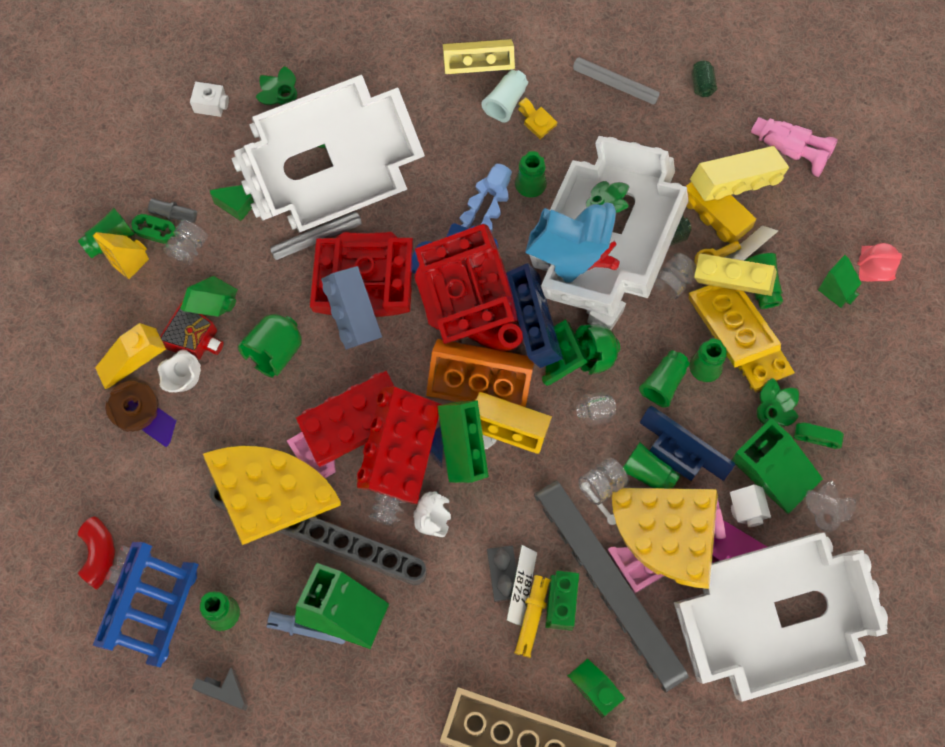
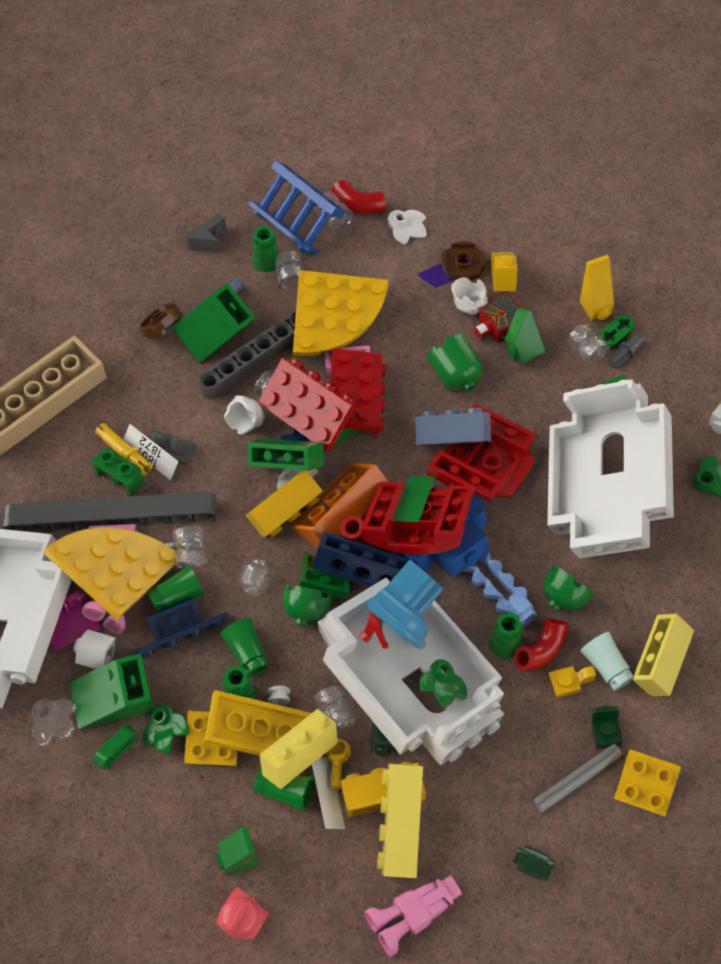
camera: 120 degrees right, 10 degrees down
green plant [78,207,135,259] -> none
light grey axle [270,212,362,260] -> none
green slope [567,659,626,719] -> none
none -> reddish brown plate [139,302,183,338]
none -> white bush [267,686,290,705]
none -> clear wheel [275,251,304,292]
none -> white plate [388,210,427,245]
none -> green sticker [392,476,435,522]
none -> red cylinder [514,618,570,671]
none -> green cylinder [543,565,594,612]
none -> dark green bracket [591,705,623,748]
none -> yellow hinge [614,749,681,816]

